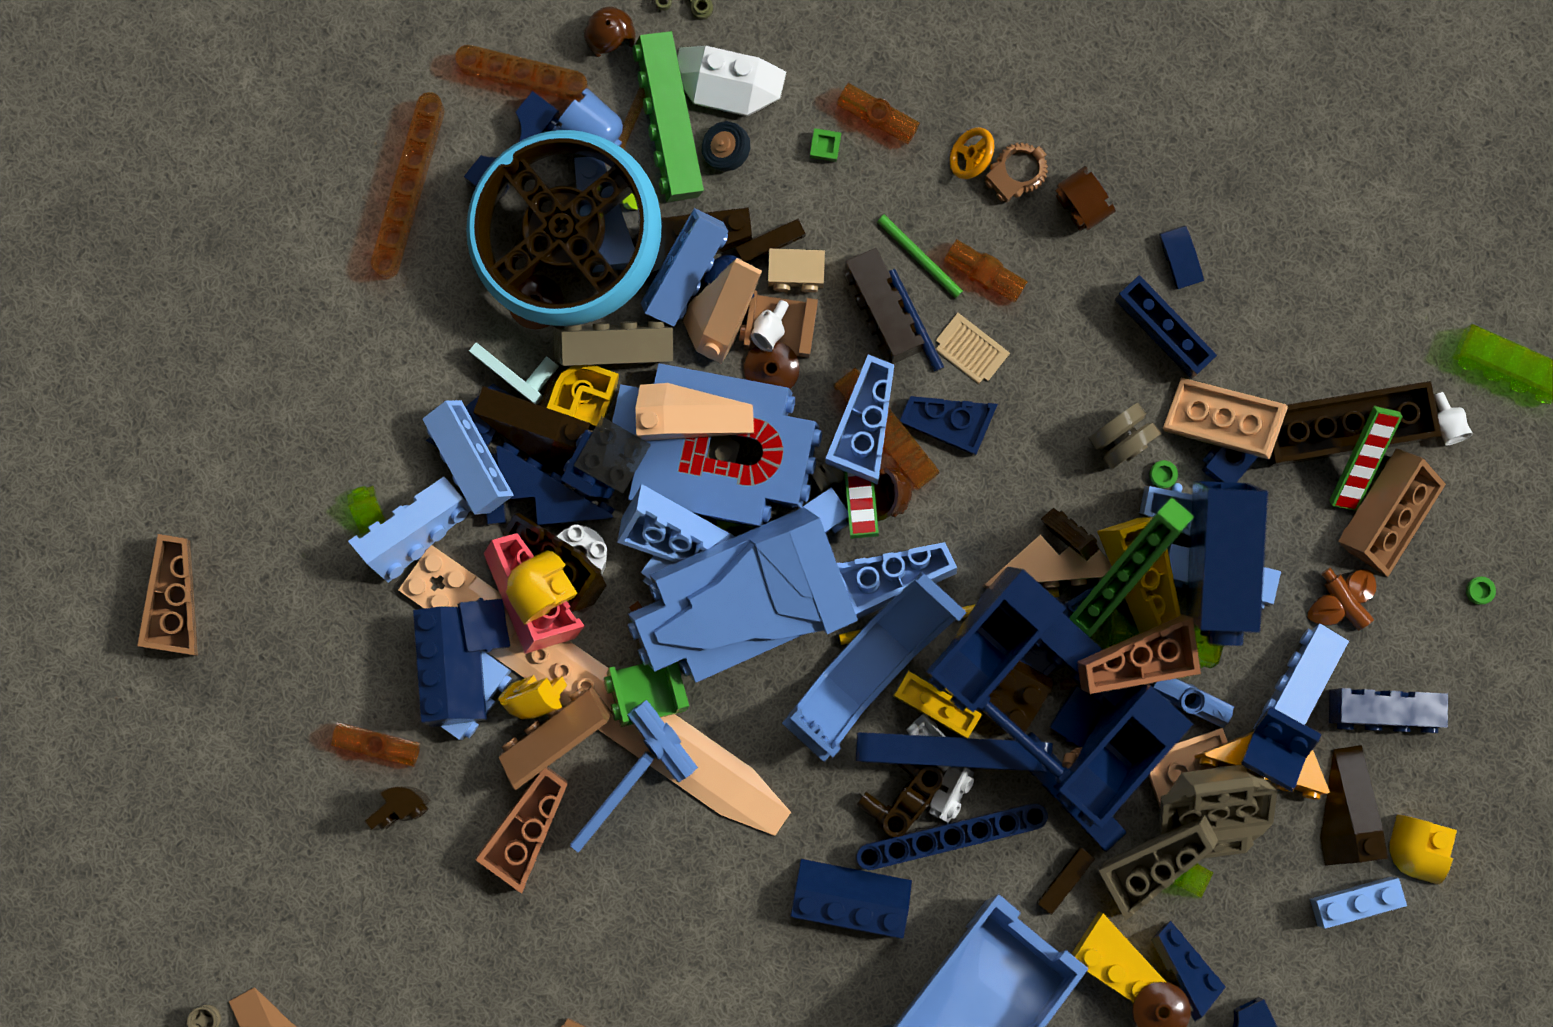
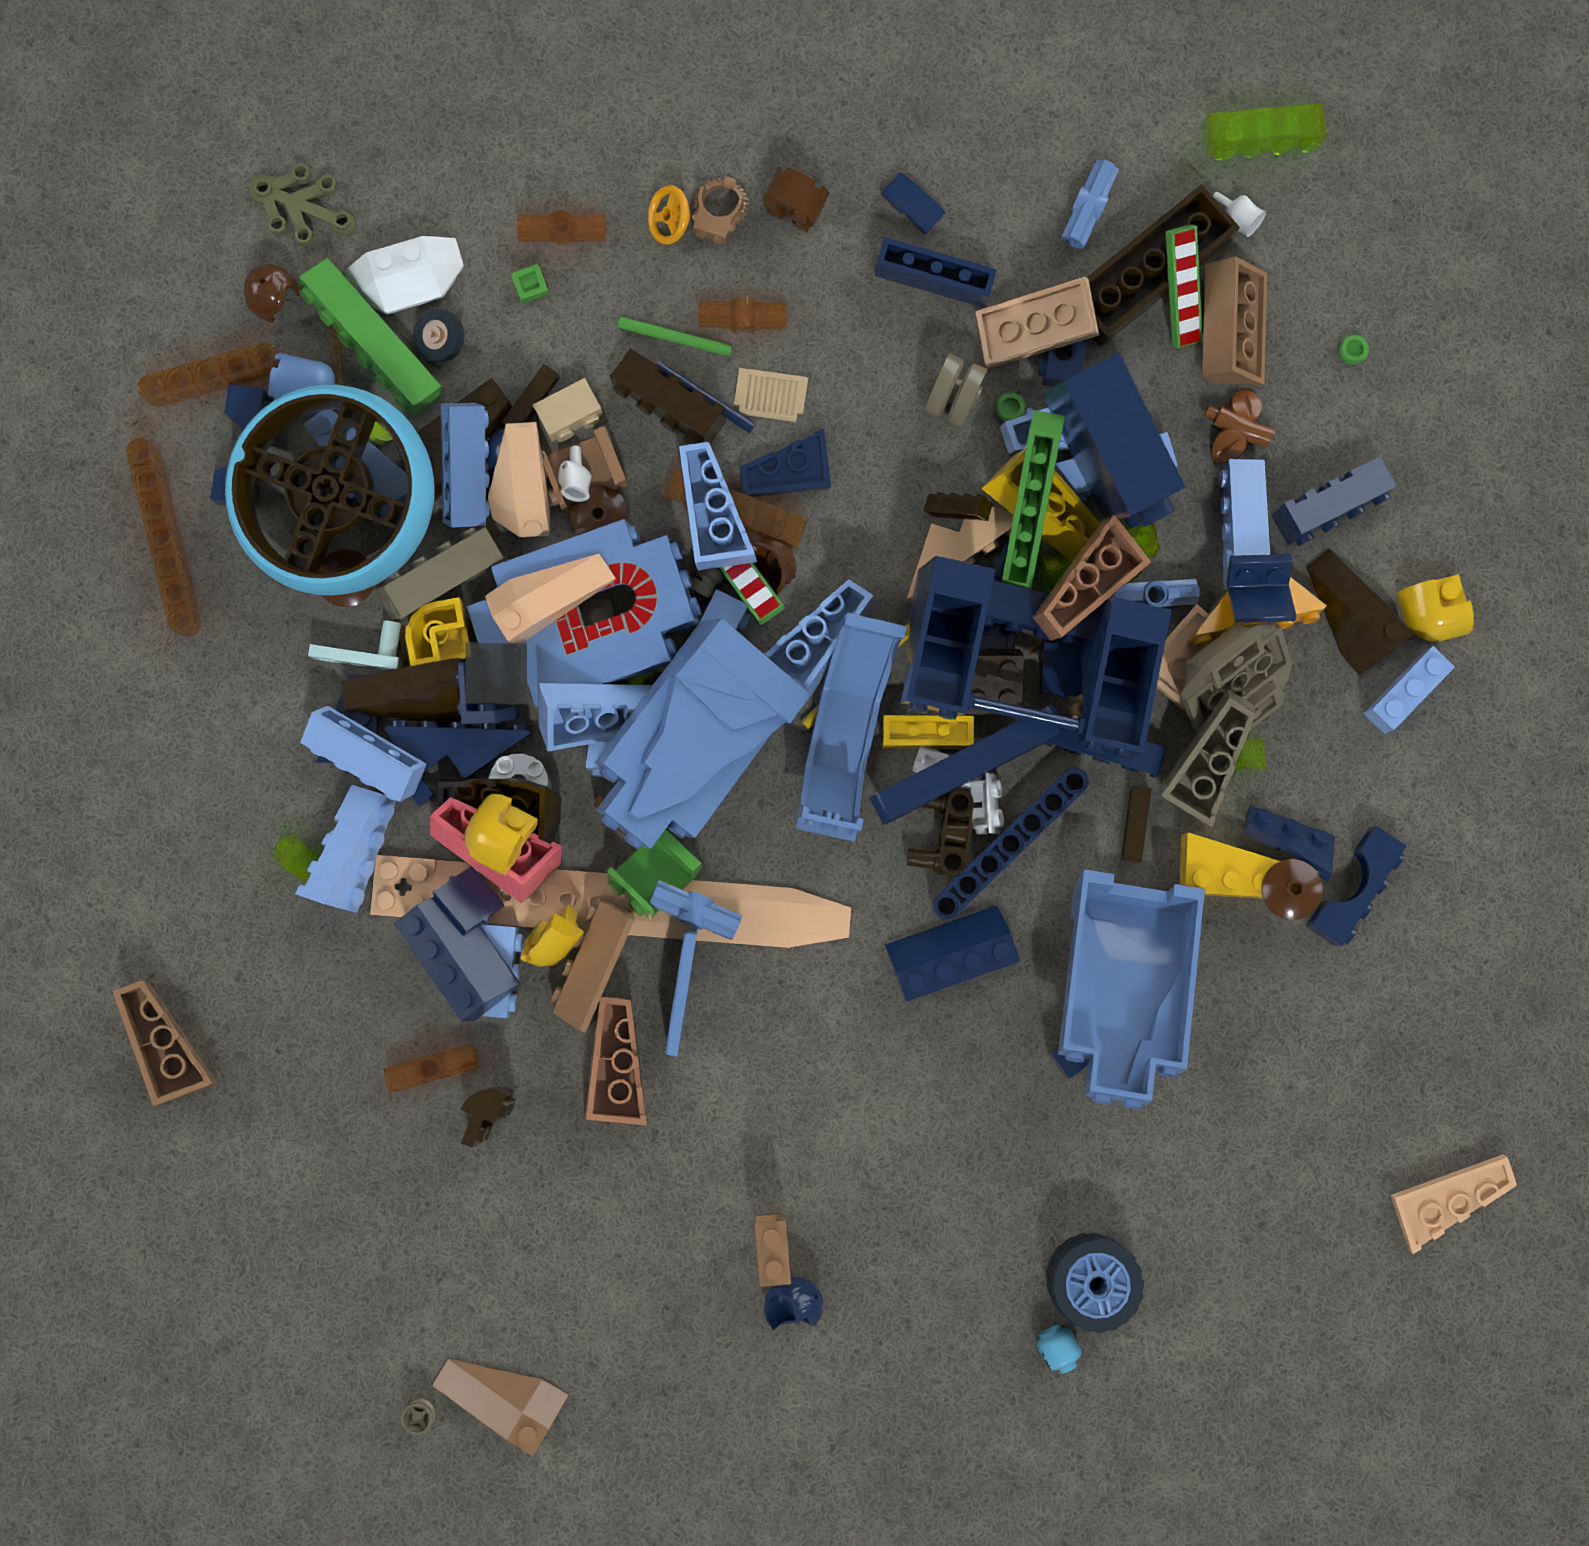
camera: 30 degrees left, 0 degrees up
none -> medium blue piece [1061,160,1119,249]

